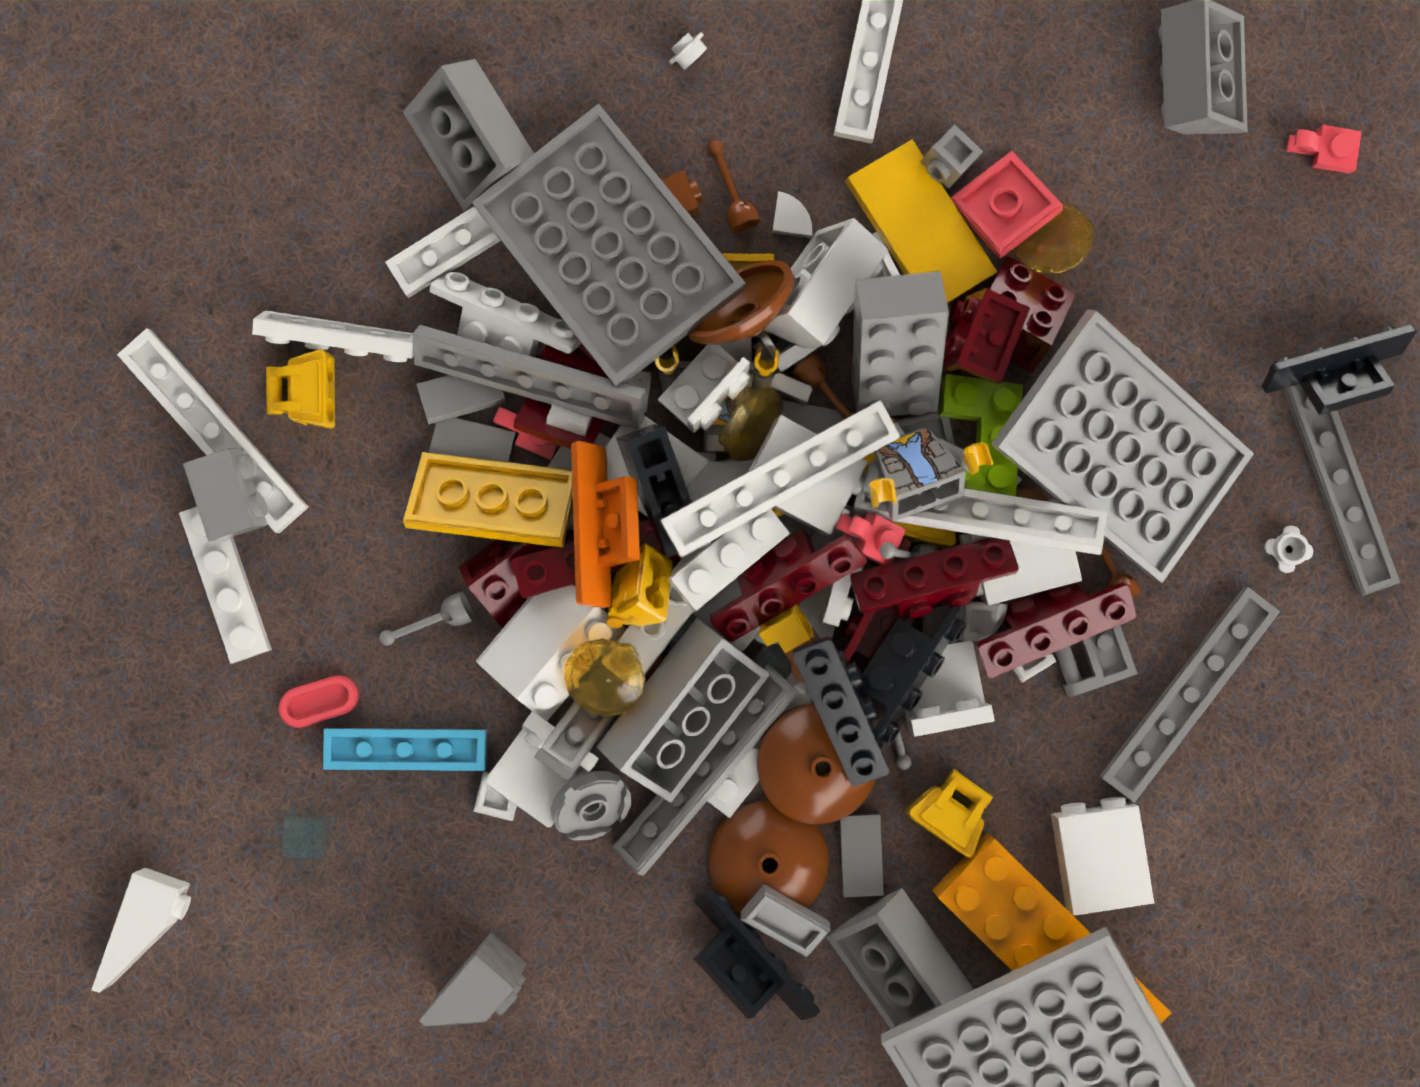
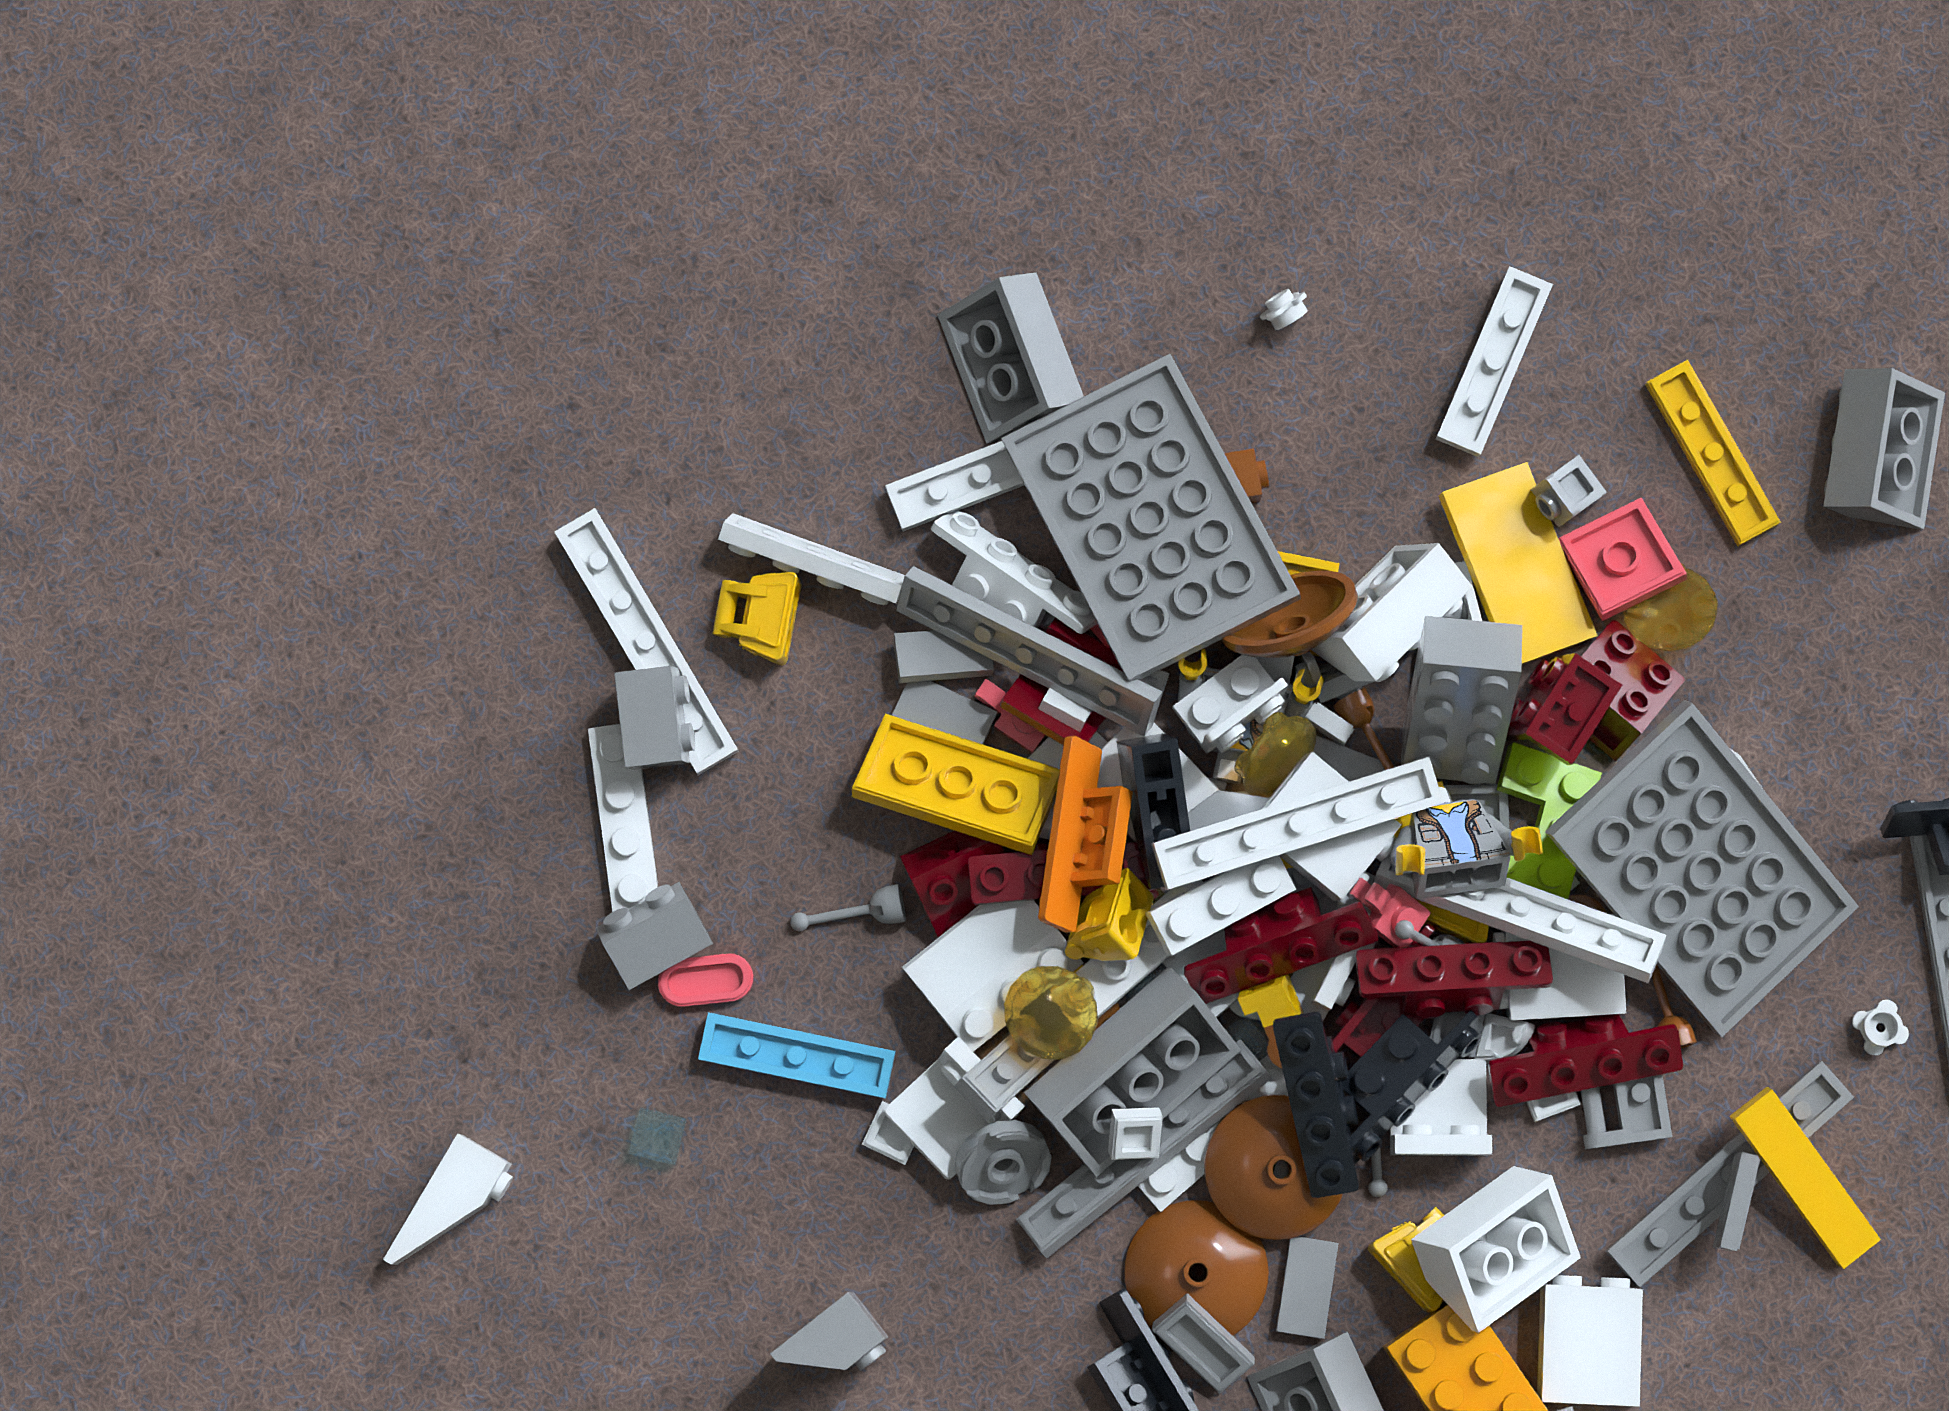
camera: 15 degrees right, 5 degrees down
dark orange hinge [707,140,761,233] -> none
white tile [772,191,812,239] -> none
none -> light grey brick [596,882,713,990]
none -> white tile [1108,1108,1163,1160]
none -> white slope [1411,1166,1581,1333]
none -> yellow tile [1645,360,1781,546]
none -> light grey tile [1713,1152,1760,1251]
none -> yellow tile [1729,1087,1881,1269]

